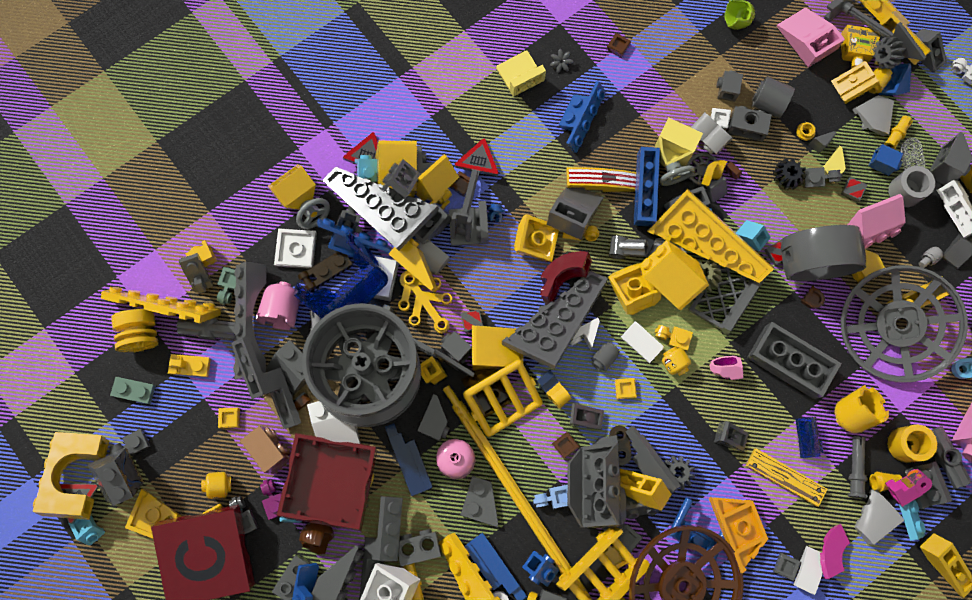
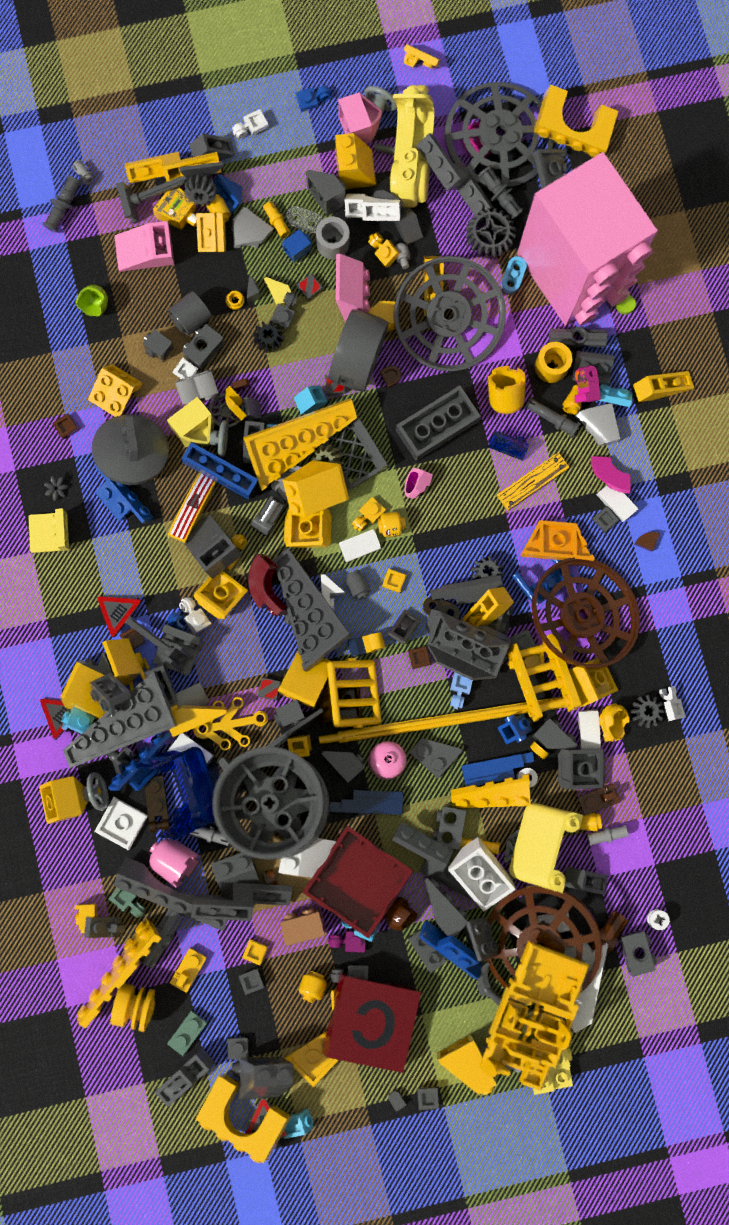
camera: 70 degrees left, 5 degrees up
dark grey slope [714,421,749,452] -> none
none -> yellow bracket [88,364,143,417]
none -> dark grey bracket [92,414,169,485]
none -> dark grey slope [155,1048,215,1107]
none -> white plate [179,597,212,635]
none -> dark grey plate [239,968,264,995]
none -> yellow plate [368,232,401,267]

